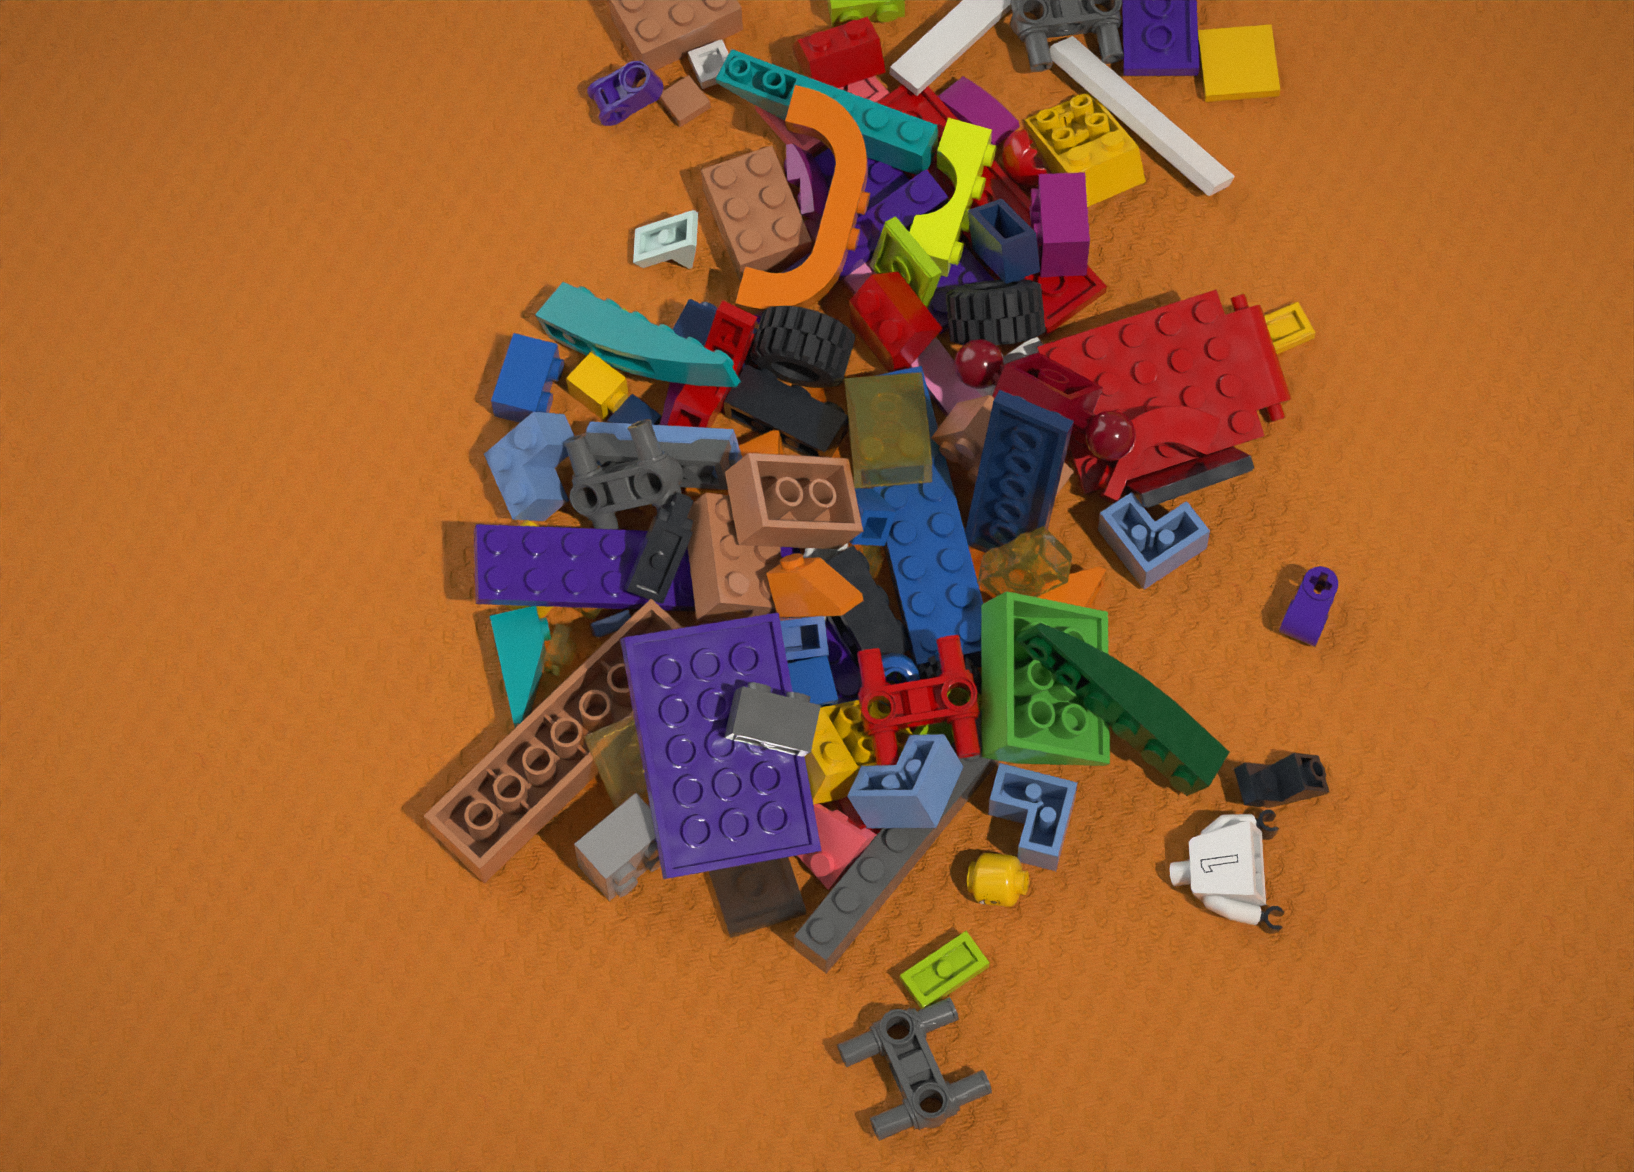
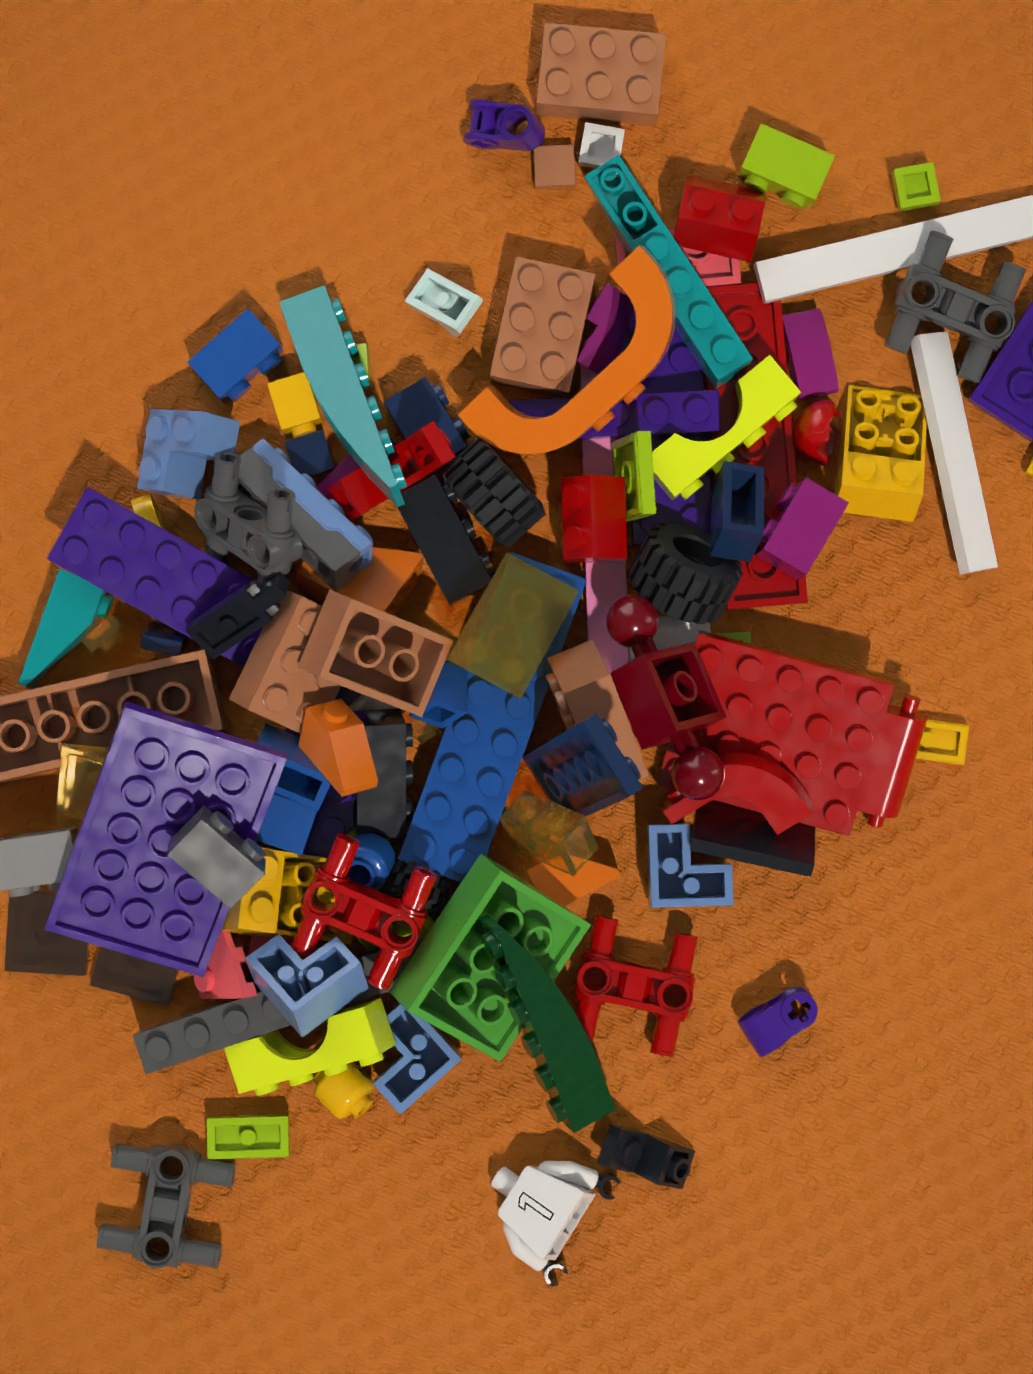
camera: 30 degrees right, 20 degrees up
none -> clear smoke tile [4,891,90,976]
none -> neon yellow arch [224,998,396,1096]
none -> red piece [572,915,698,1057]

